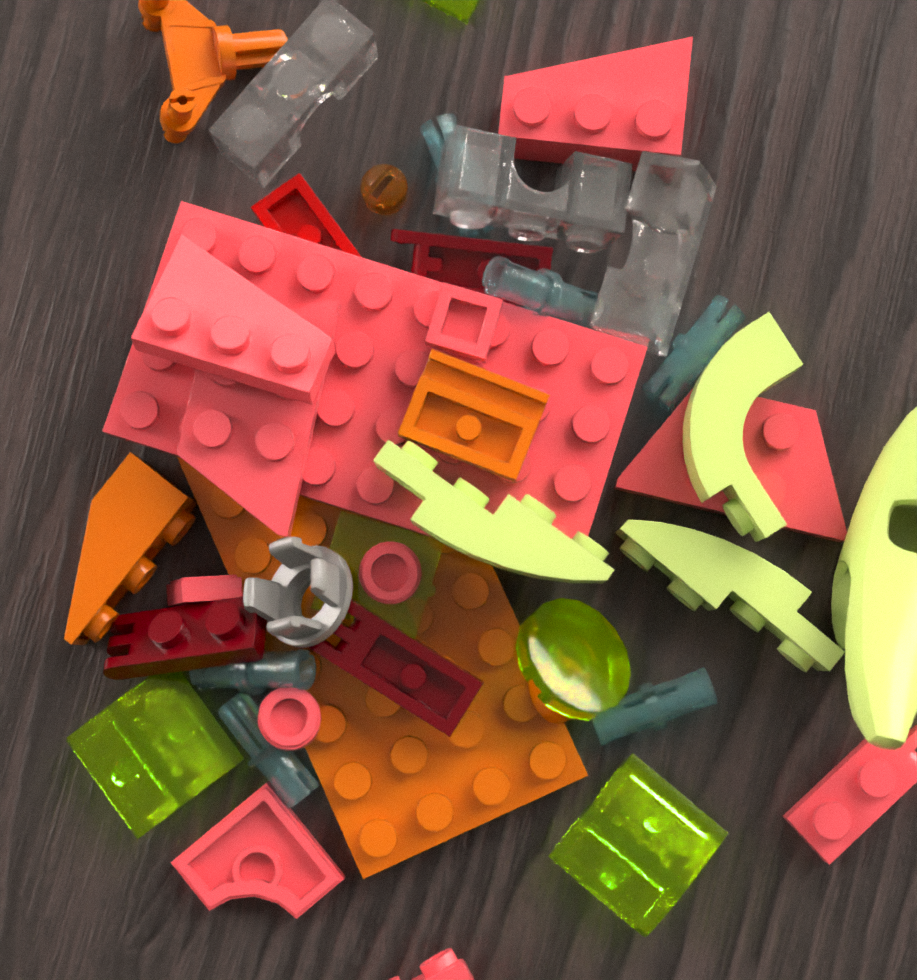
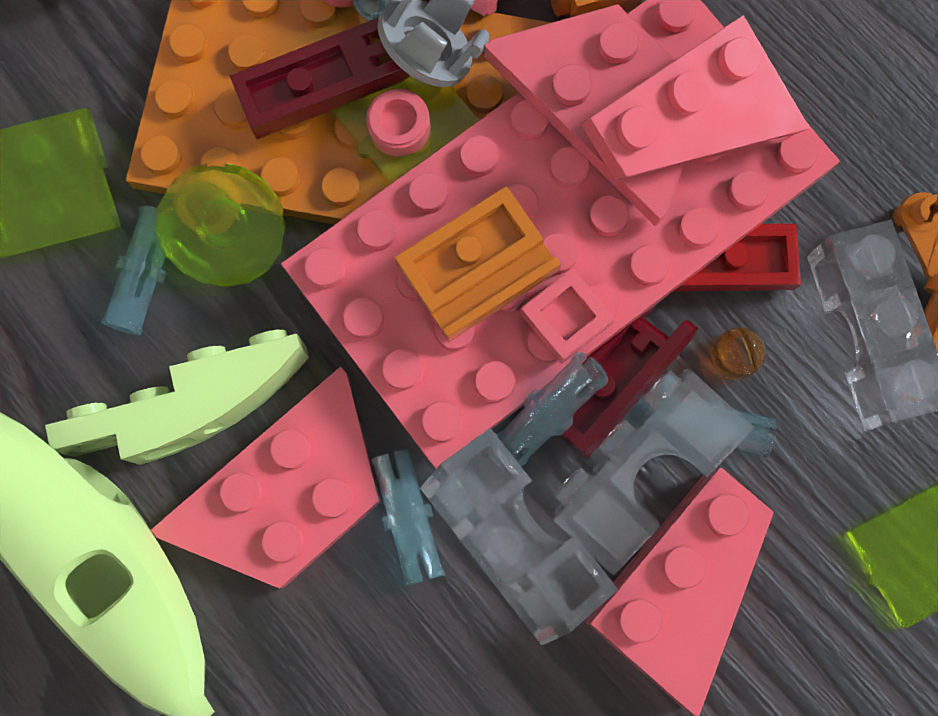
camera: 120 degrees right, 5 degrees down
yellowish green slope [373,440,614,583] -> none
yellowish green arch [682,312,803,542] -> none

